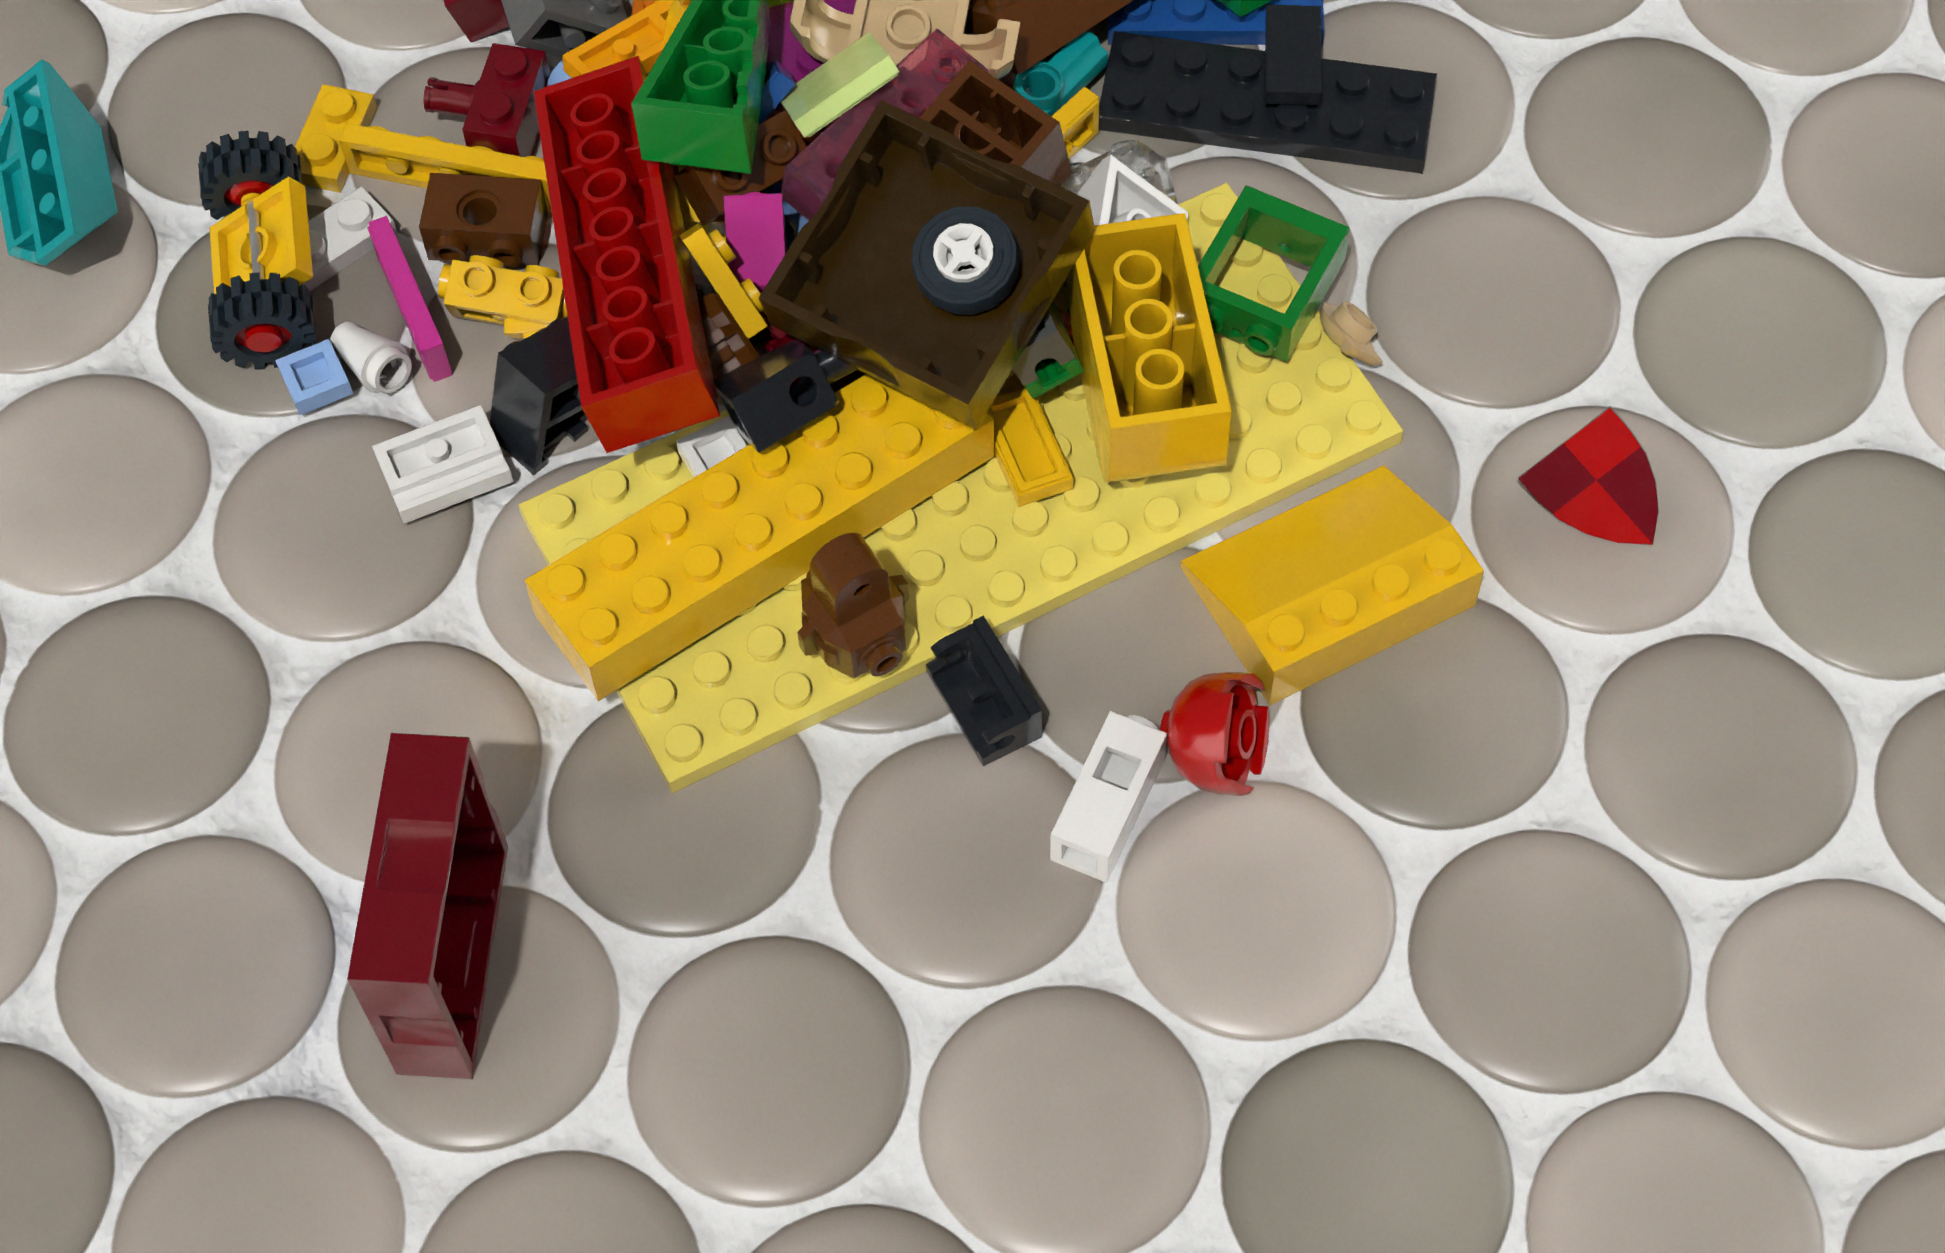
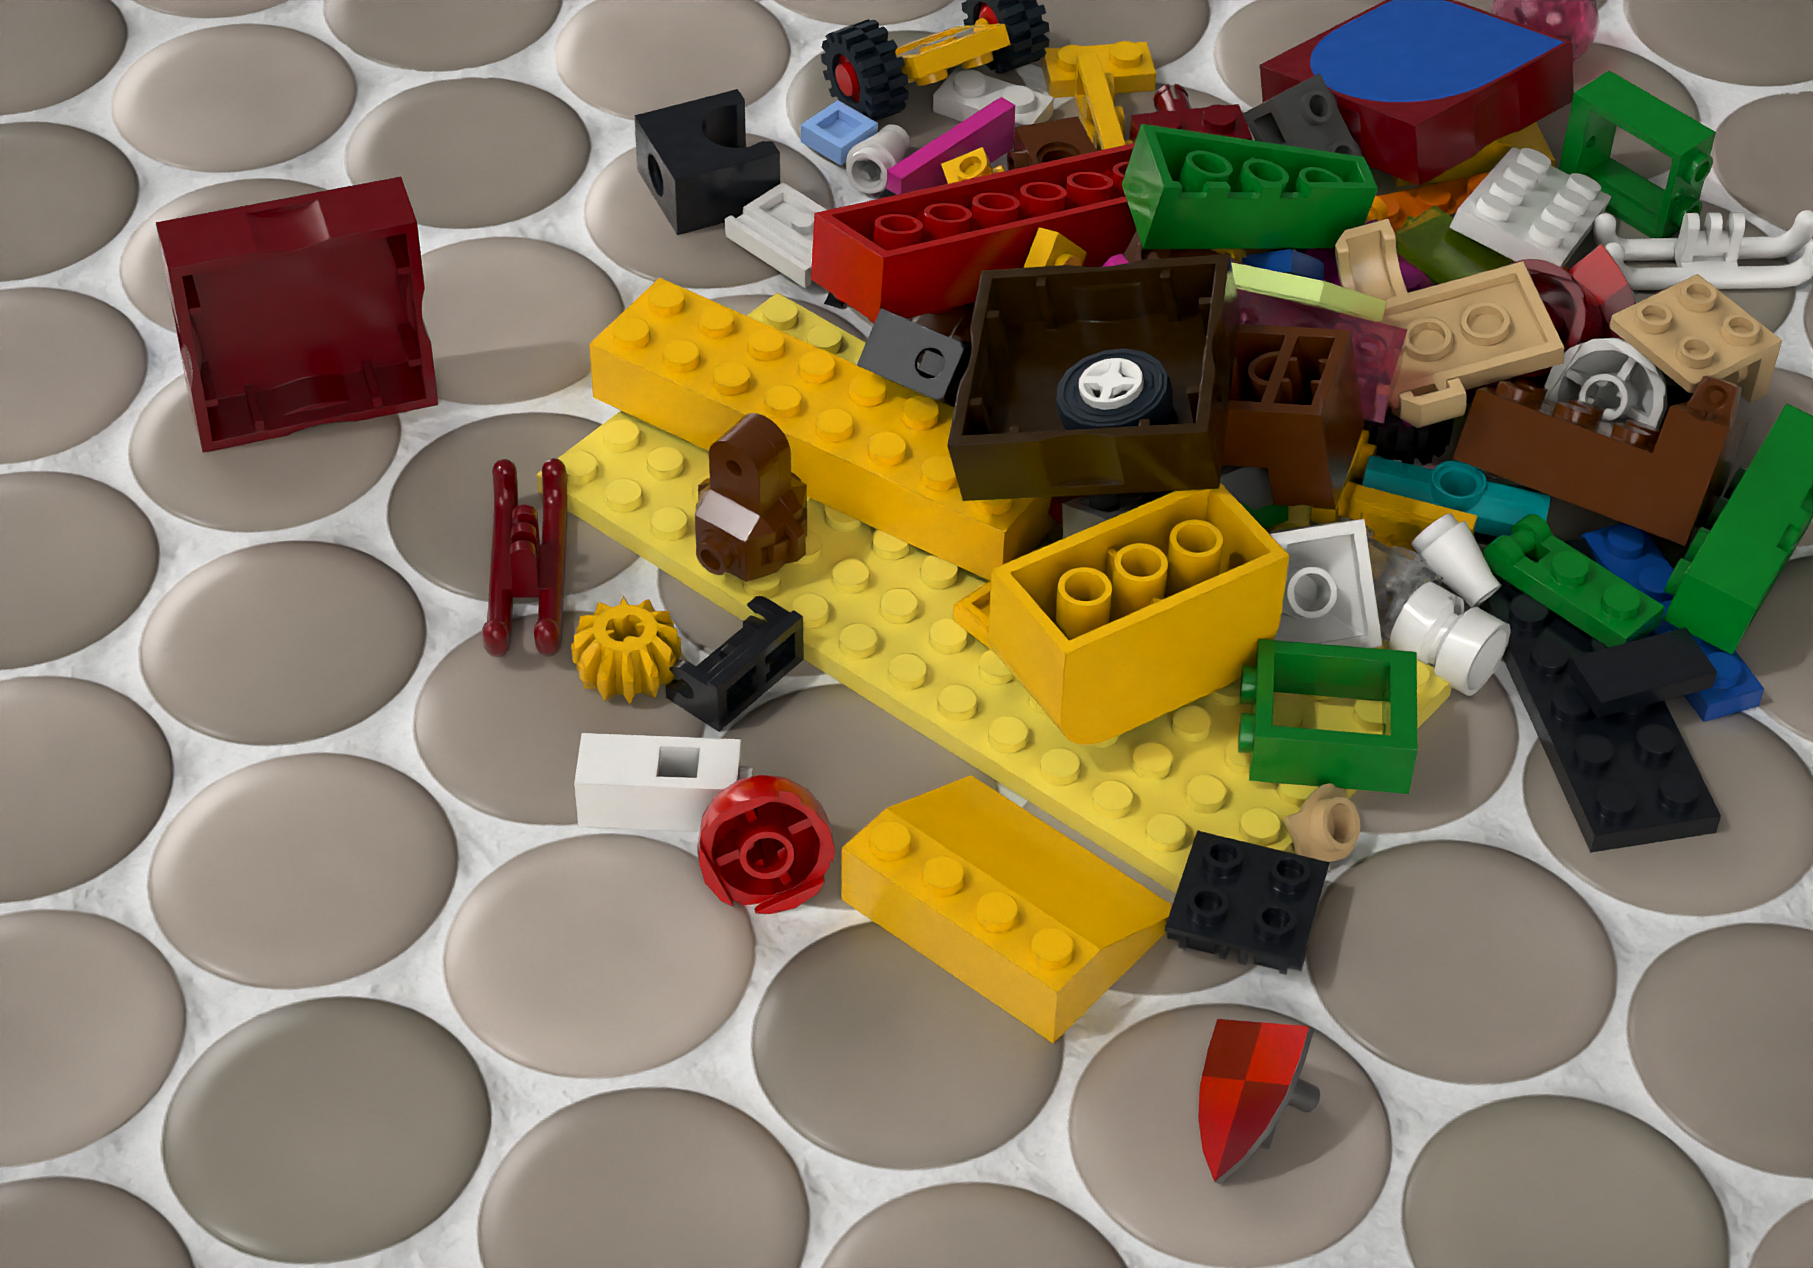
camera: 65 degrees right, 15 degrees down
none -> dark red piece [482,458,567,657]
none -> yellow gear [571,595,682,704]
none -> black piece [634,89,780,235]
none -> black hinge [1165,830,1330,975]
none -> white wheel [1389,581,1511,696]
none -> white cone [1411,513,1502,608]
none -> green plate [1484,514,1665,647]

